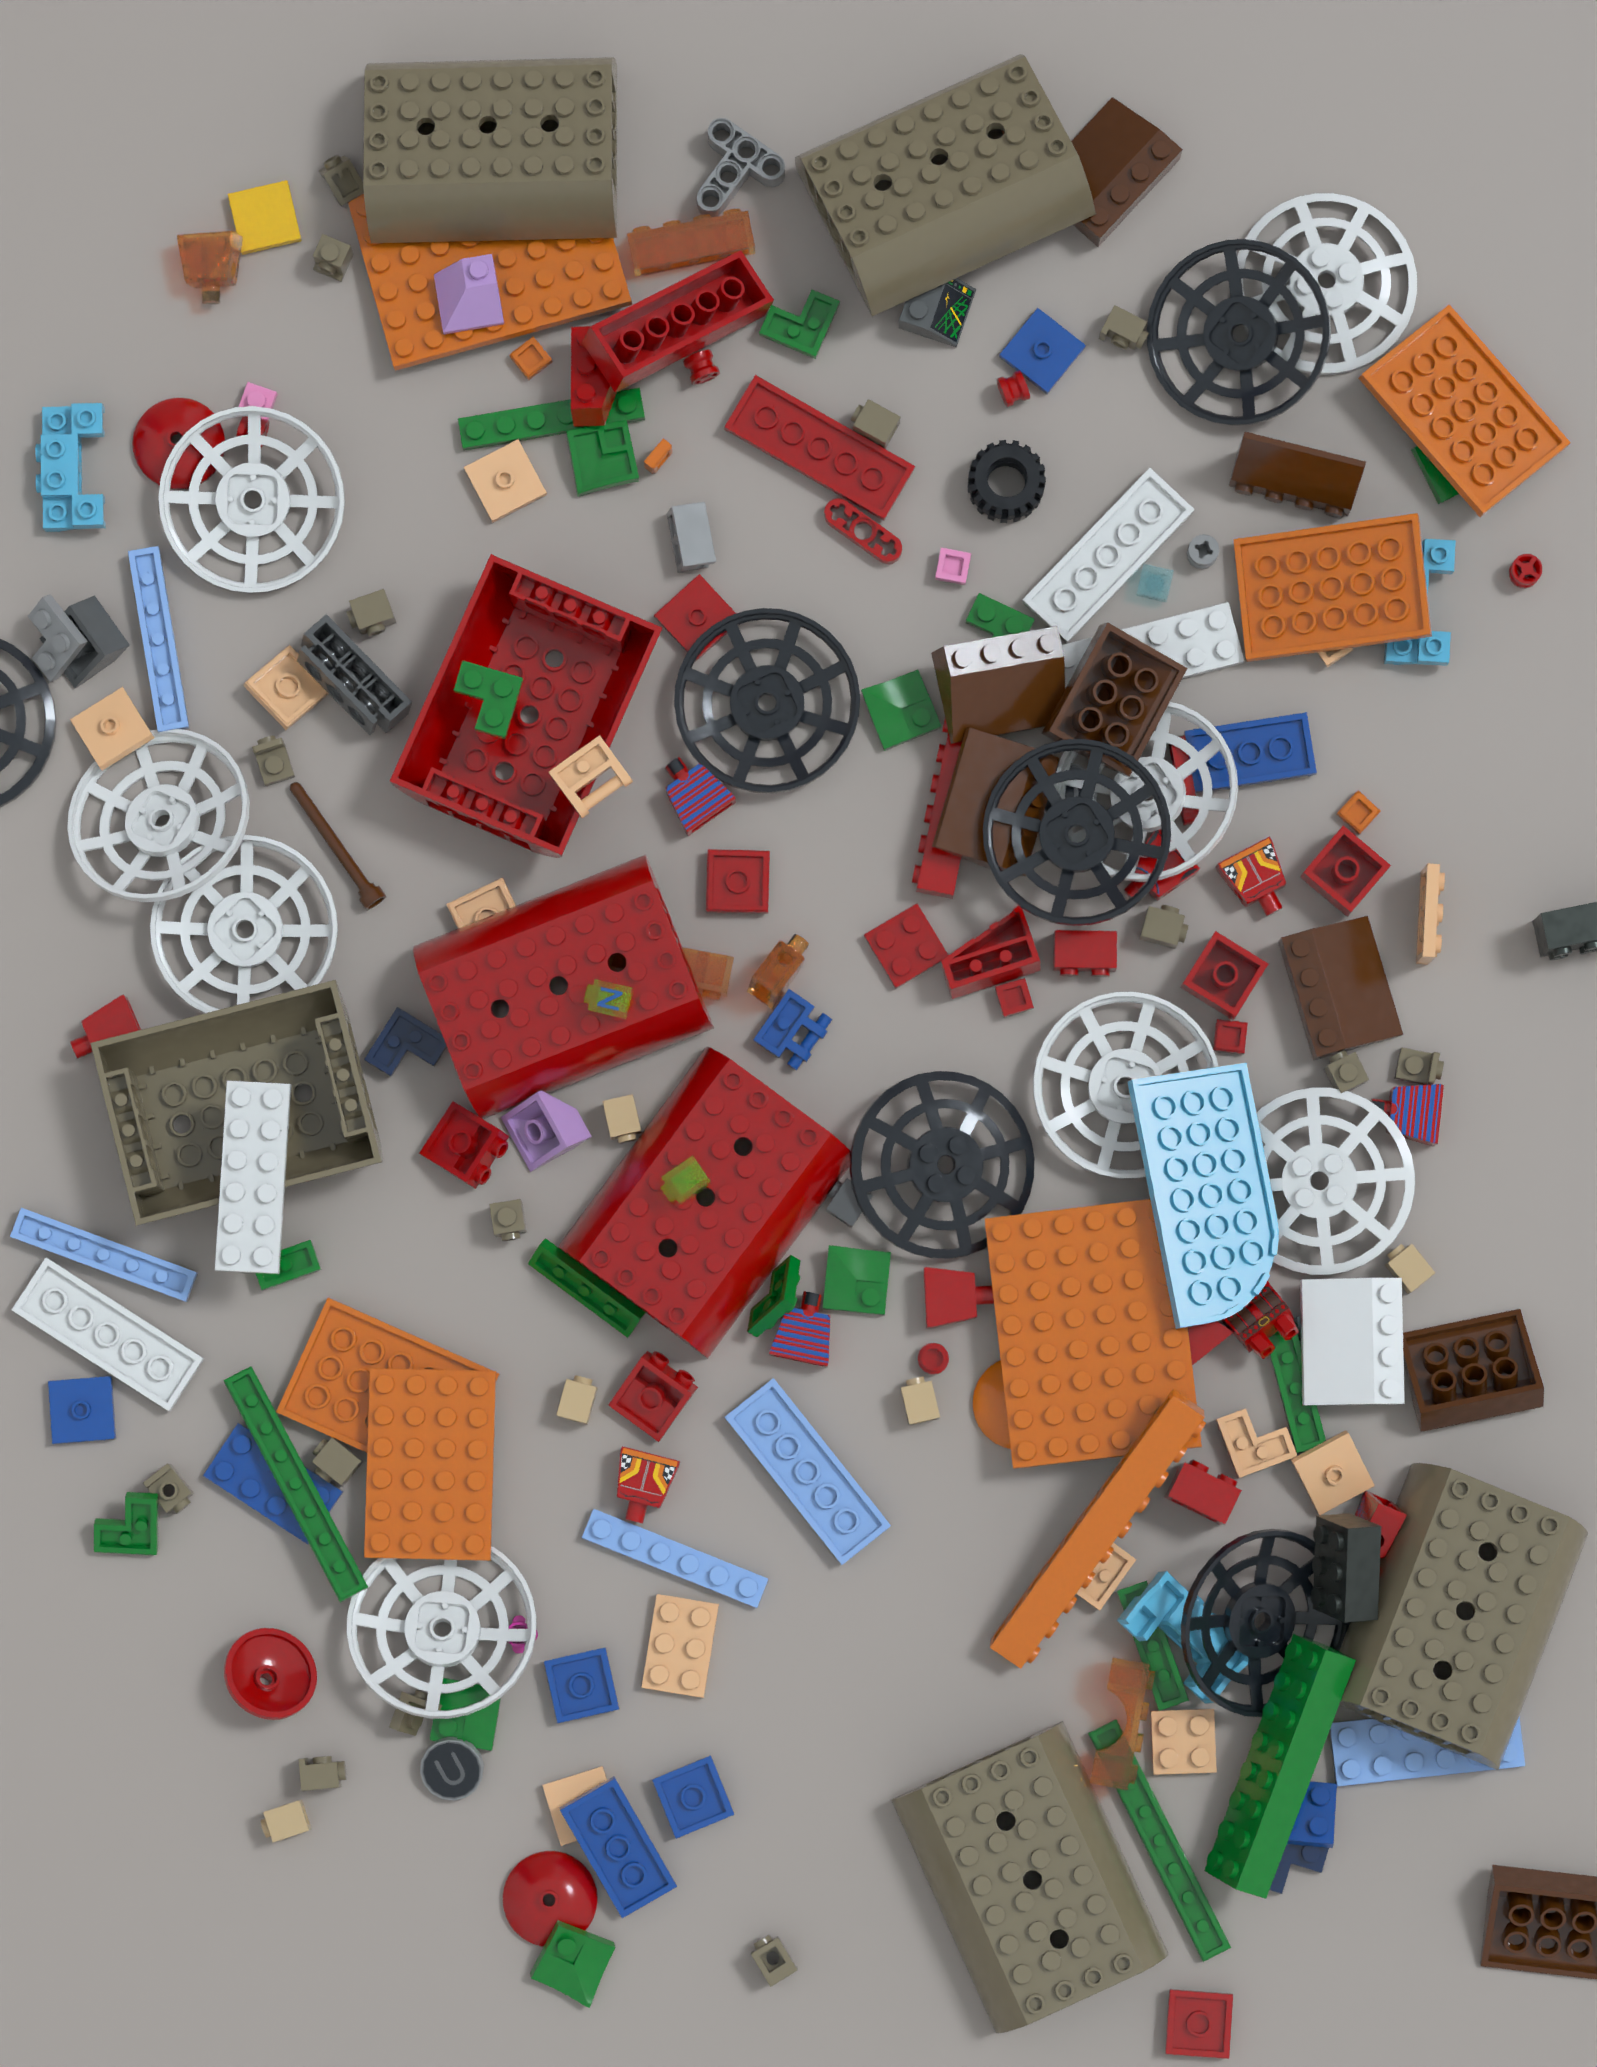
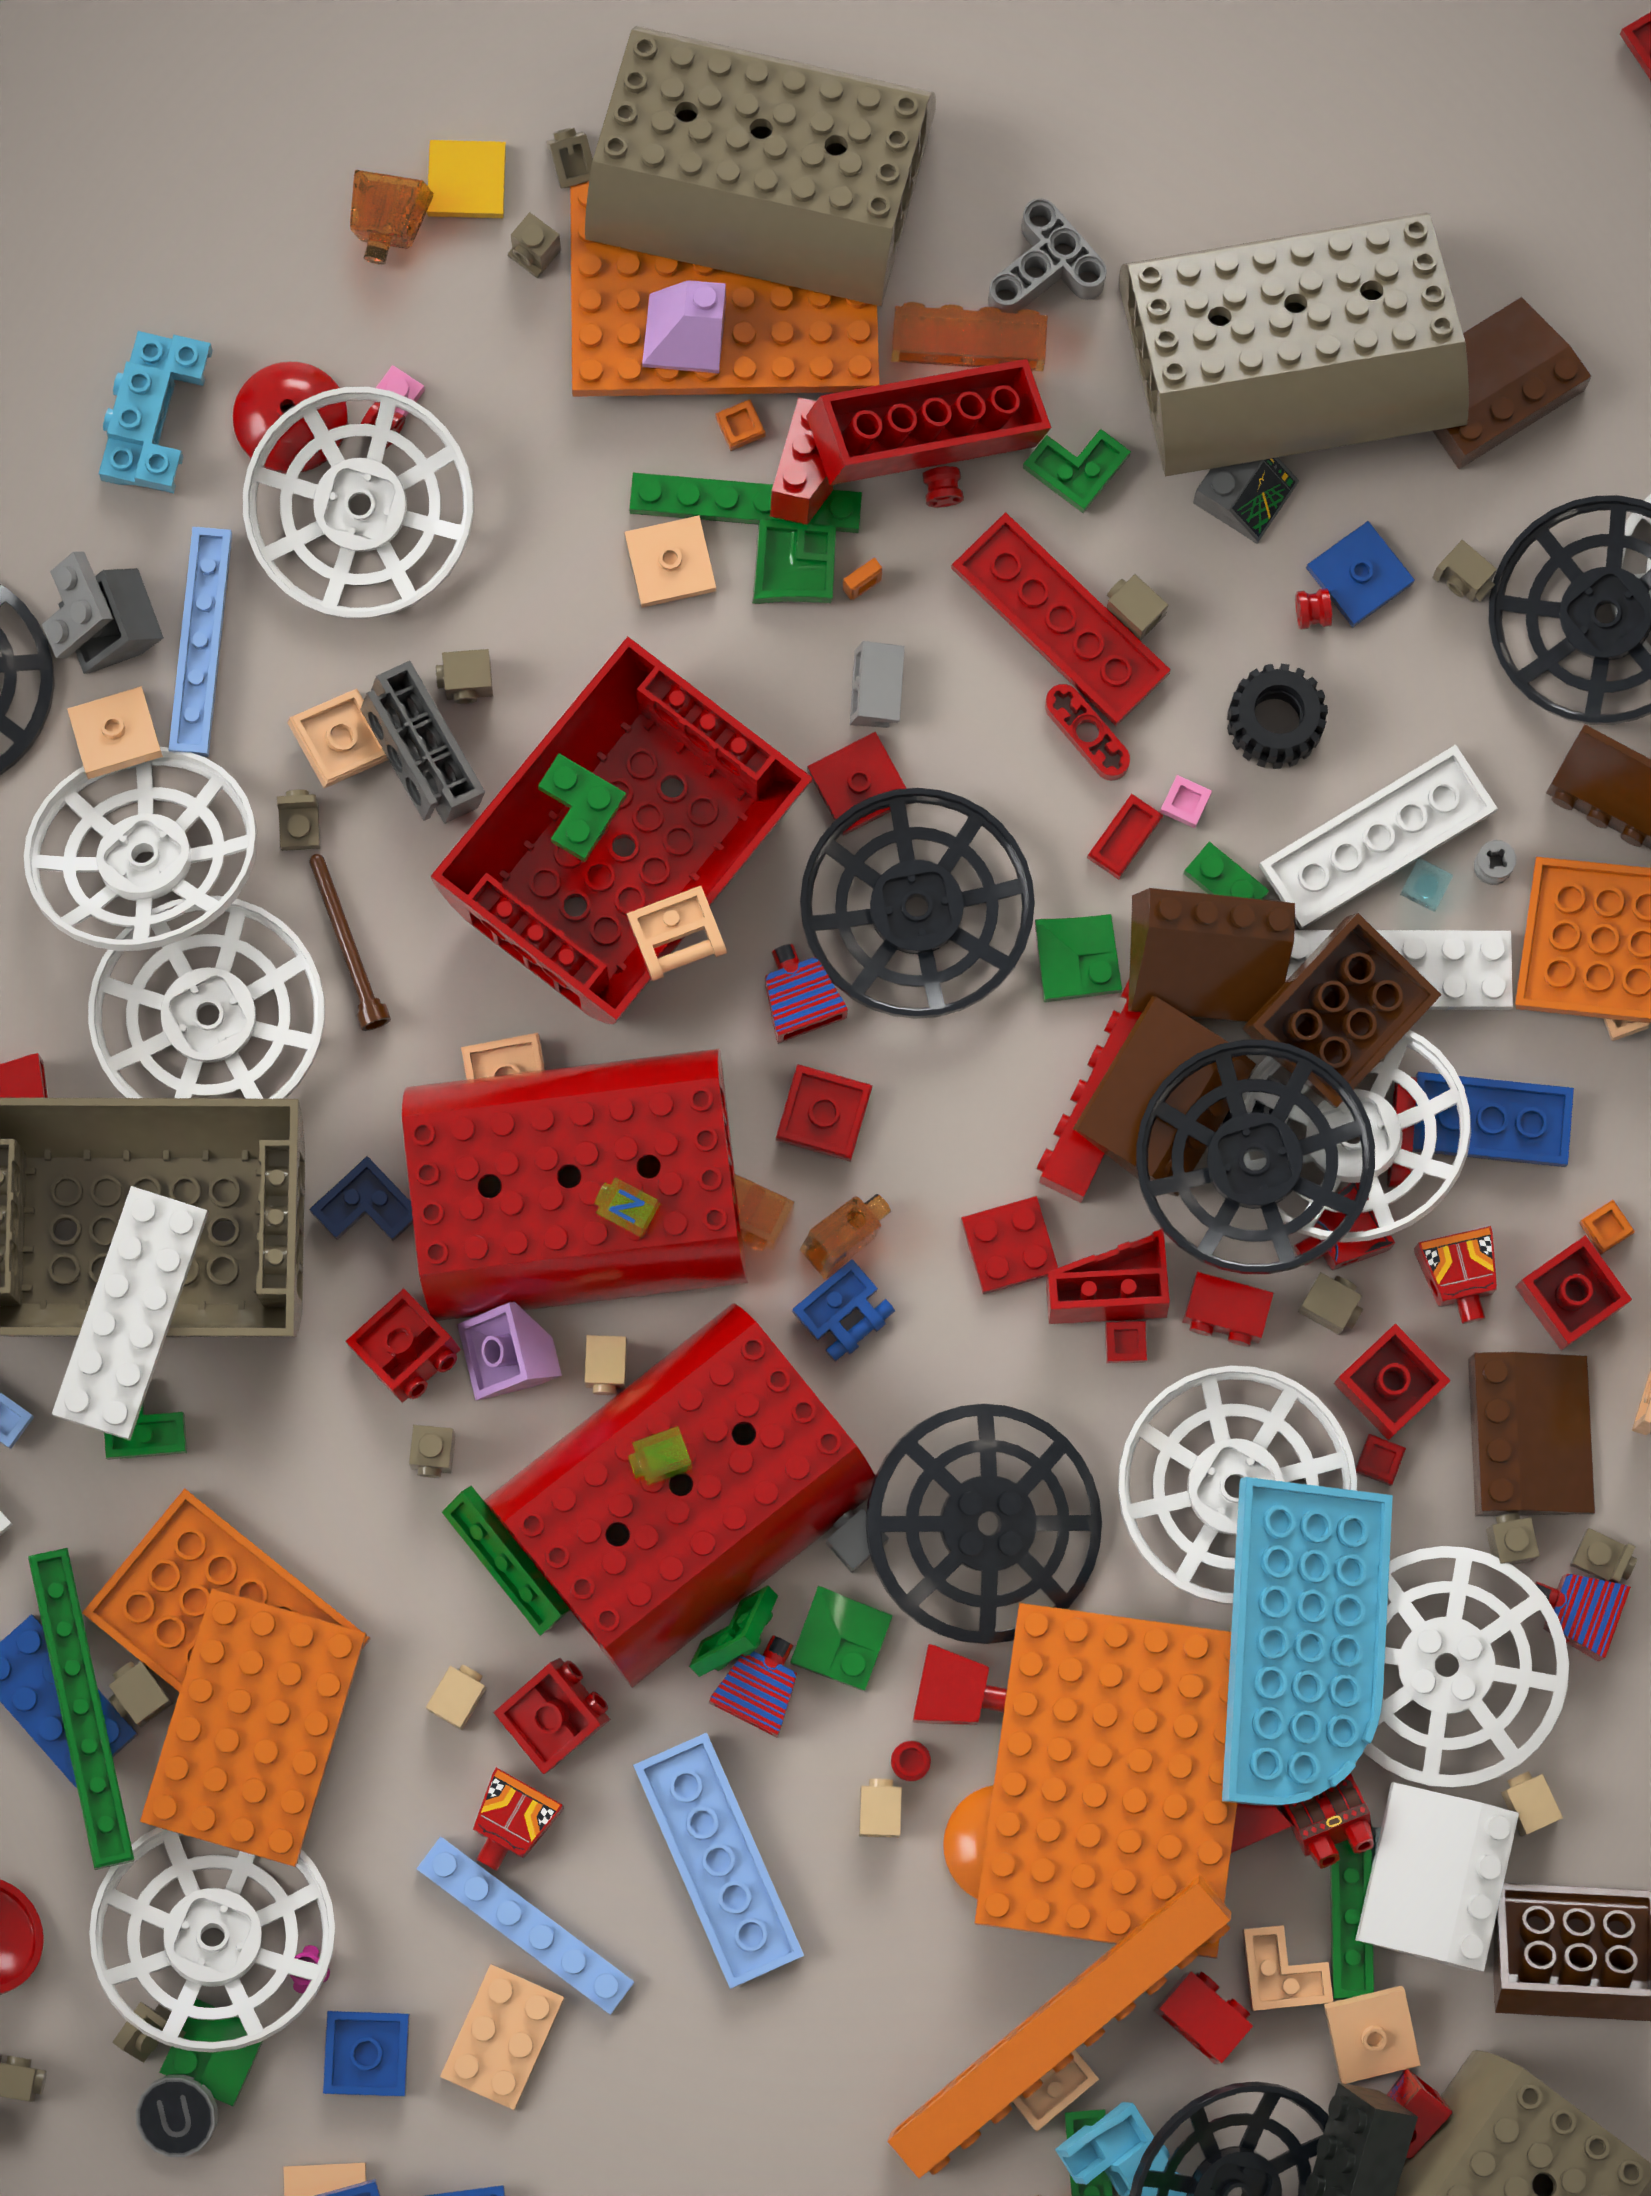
camera: 10 degrees right, 5 degrees down
none -> red tile [1087,794,1163,880]

